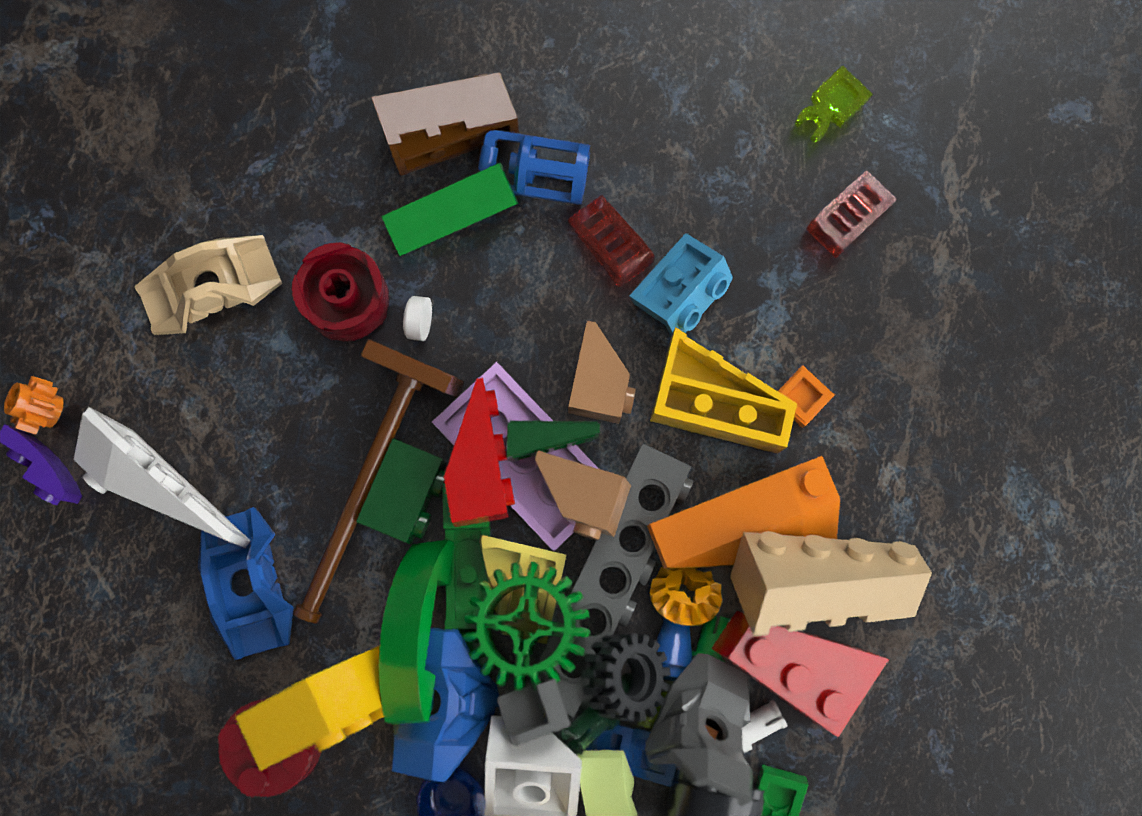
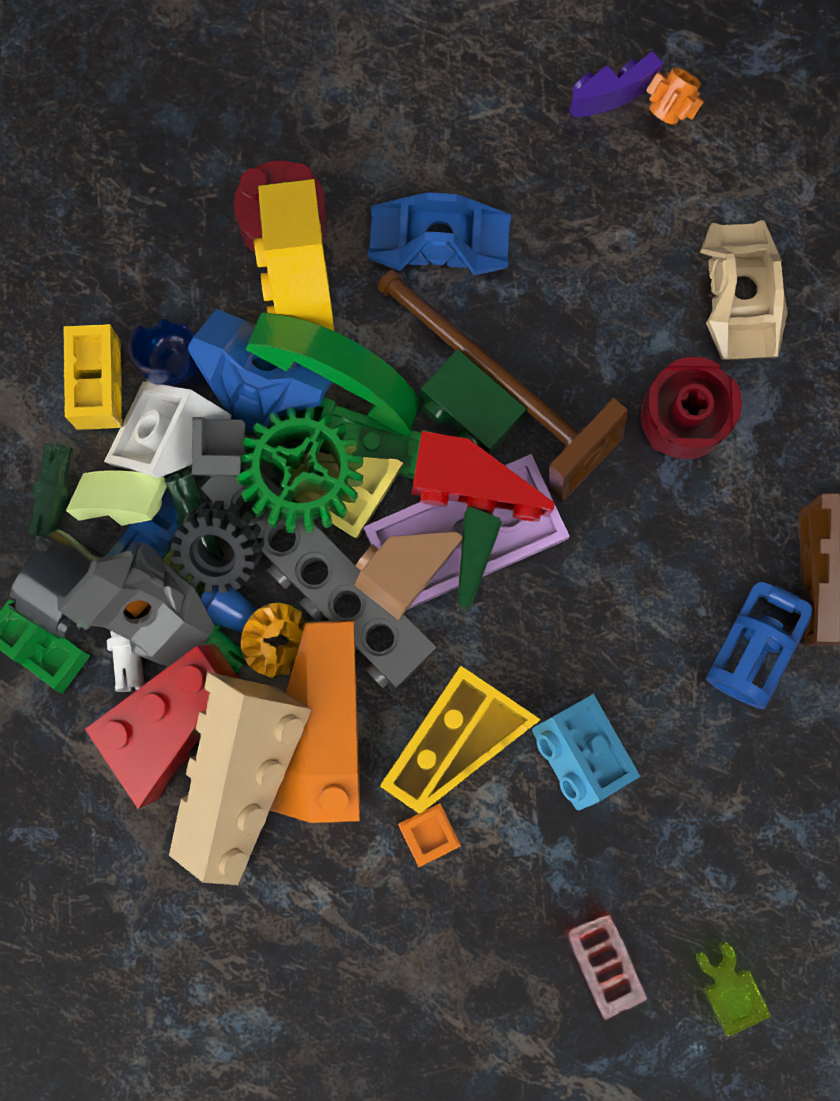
camera: 110 degrees right, 0 degrees up
white wedge [74,407,251,548] -> none
green tile [381,163,518,256] -> none
white tile [403,296,432,341] -> none
clear red slope [568,195,655,288] -> none
medium nougat slope [568,321,636,424] -> none

